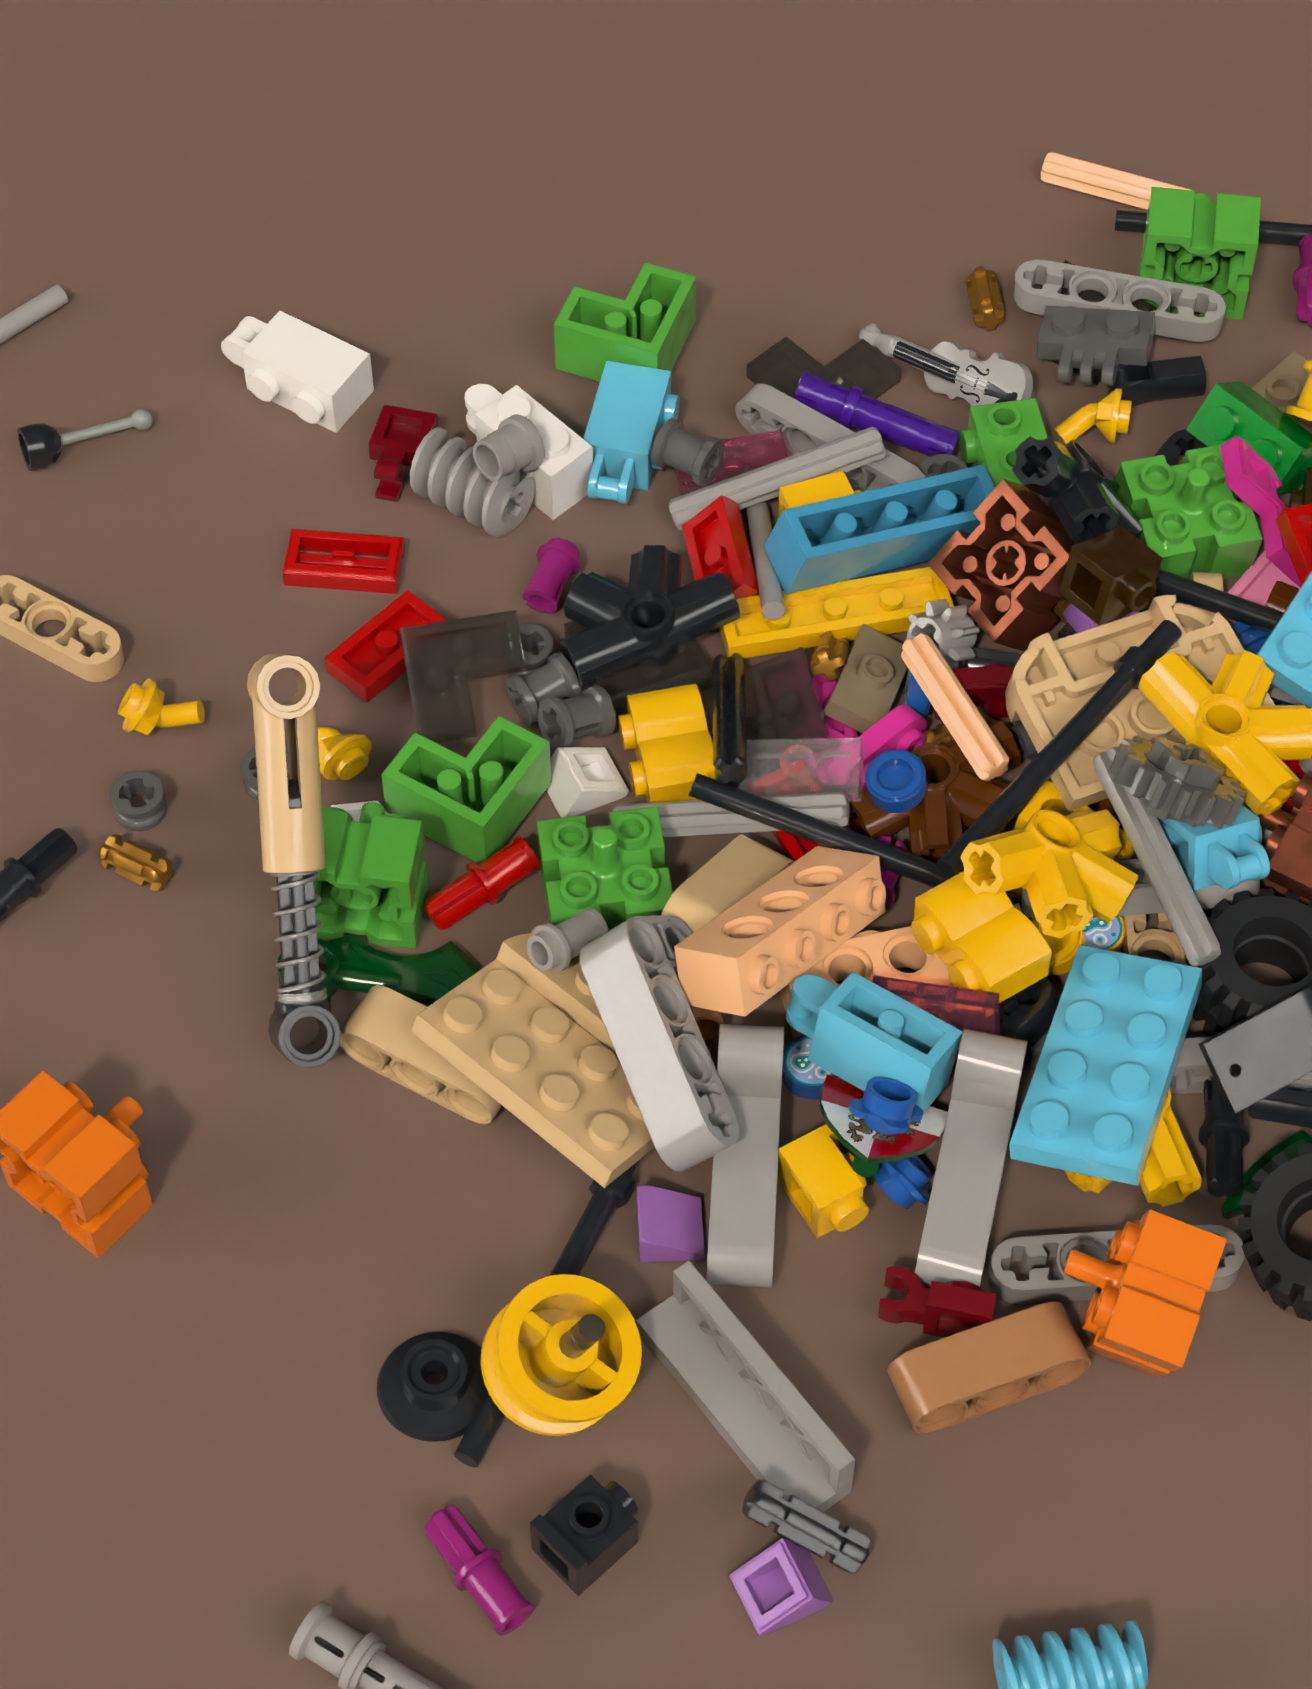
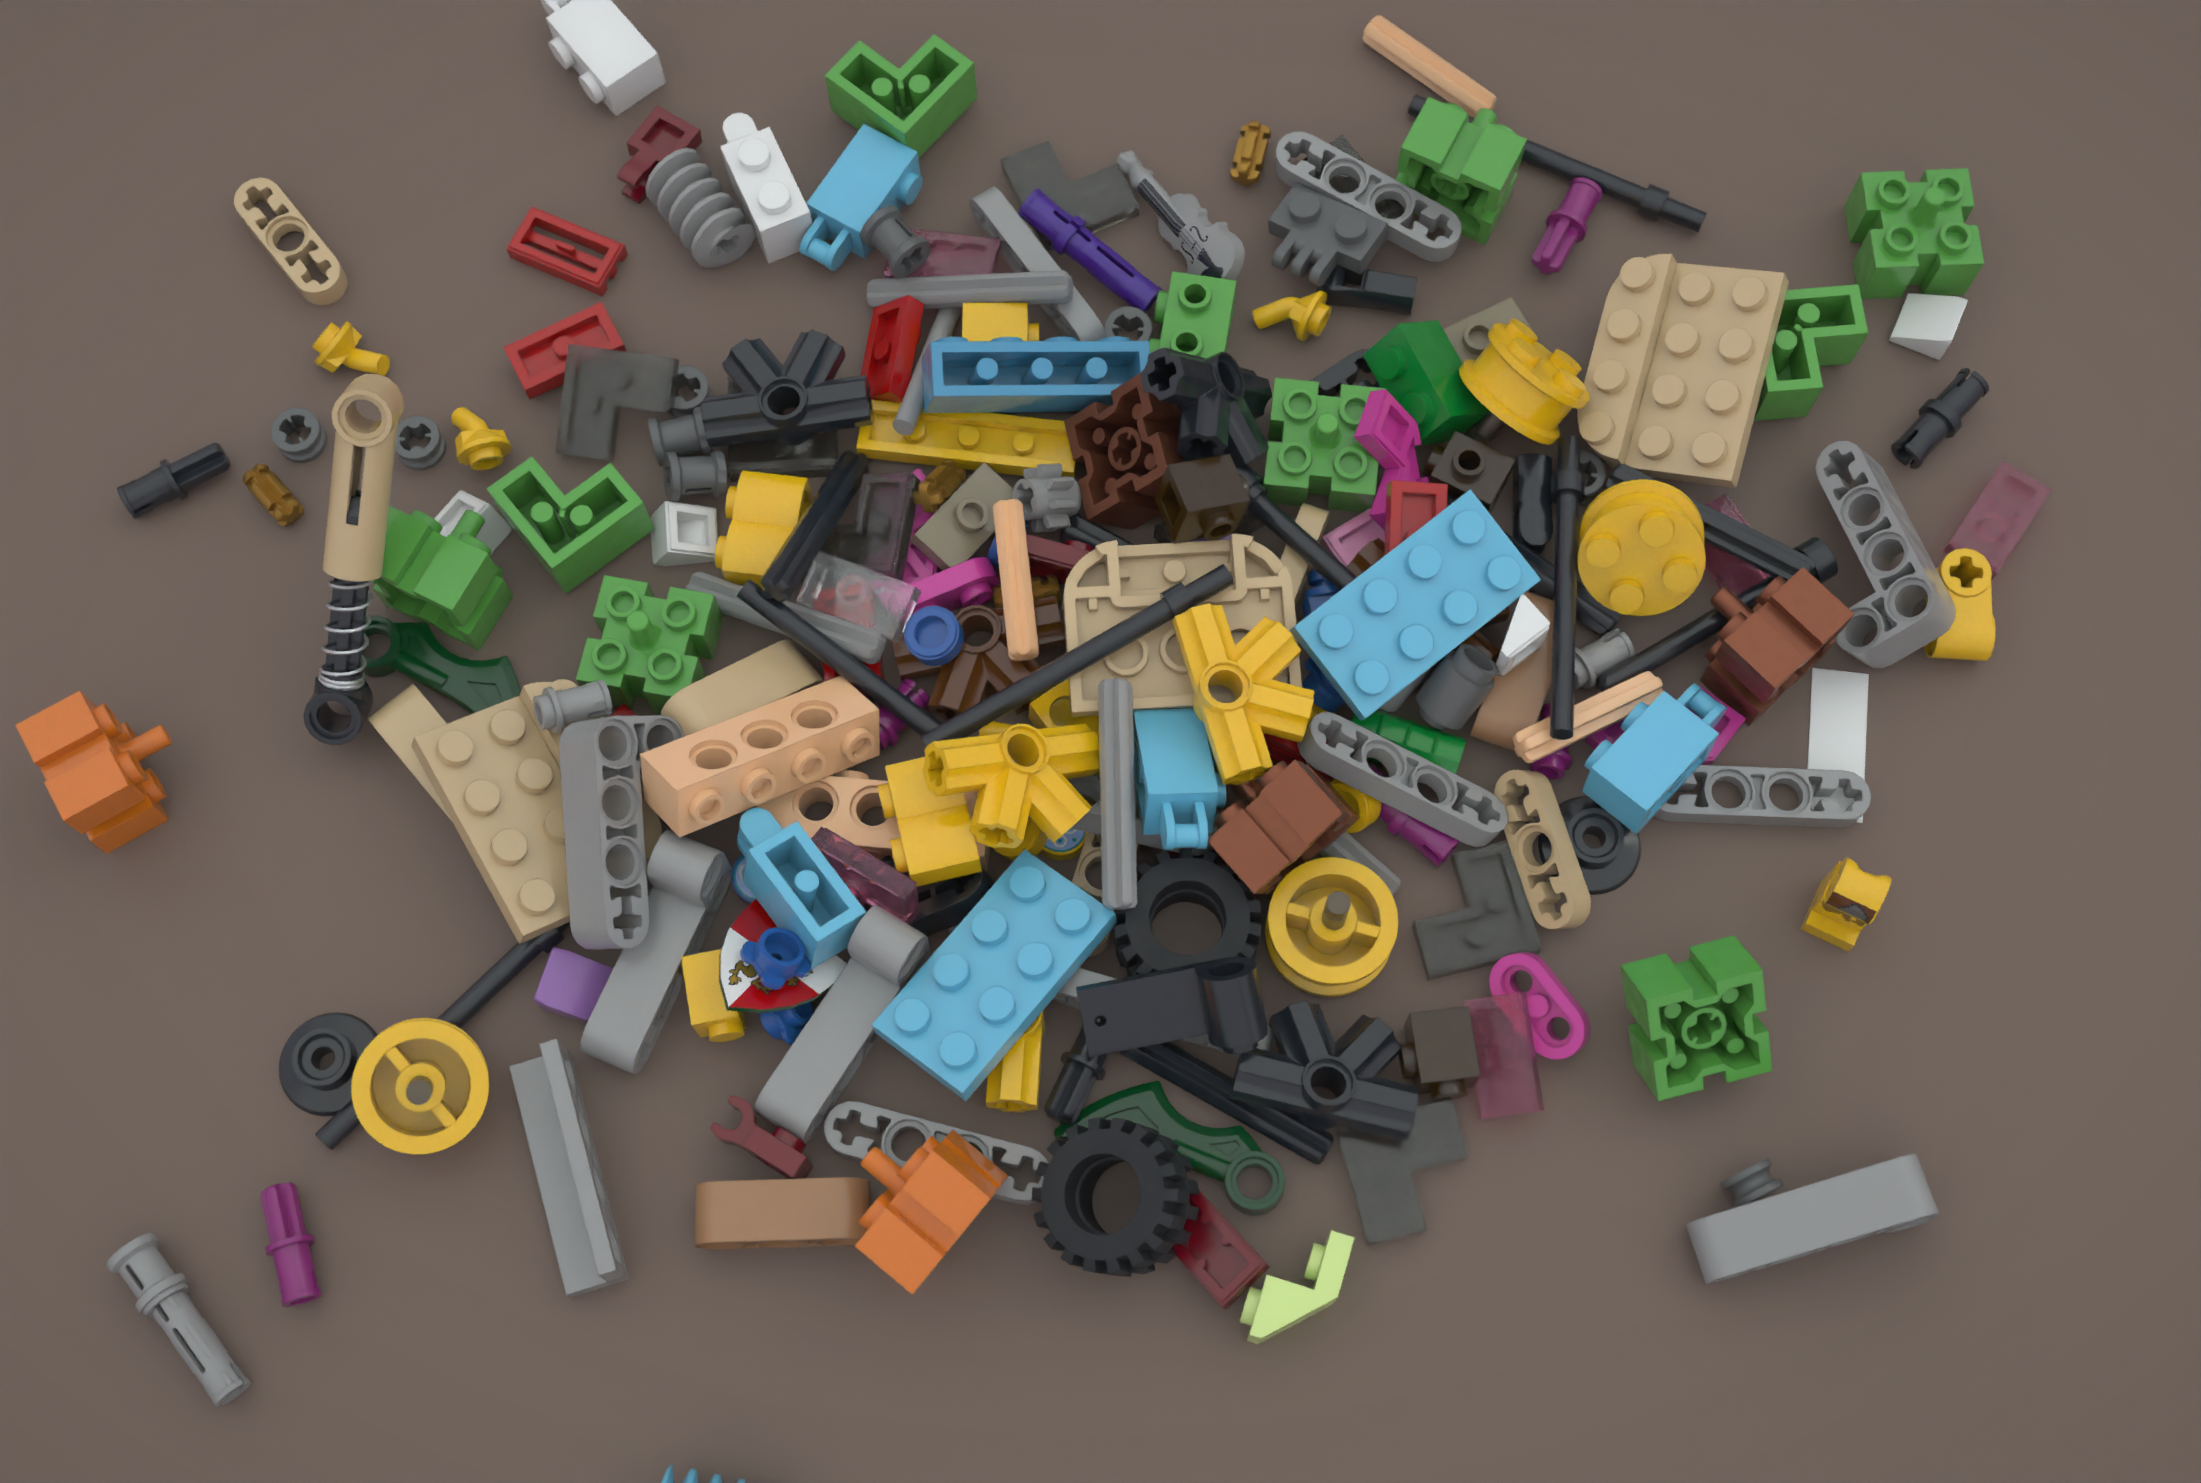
camera: 20 degrees right, 15 degrees up
hinge [17,408,153,471] -> none
red axle [424,836,541,930] -> none
light grey piece [473,414,545,481] -> none
magenta pin [523,538,581,614] -> none
black brick [530,1474,638,1596] -> none
medium lavender slope [729,1538,833,1636] -> none
axle [742,1480,871,1573] -> none
dark grey gear [1109,736,1247,829] -> none

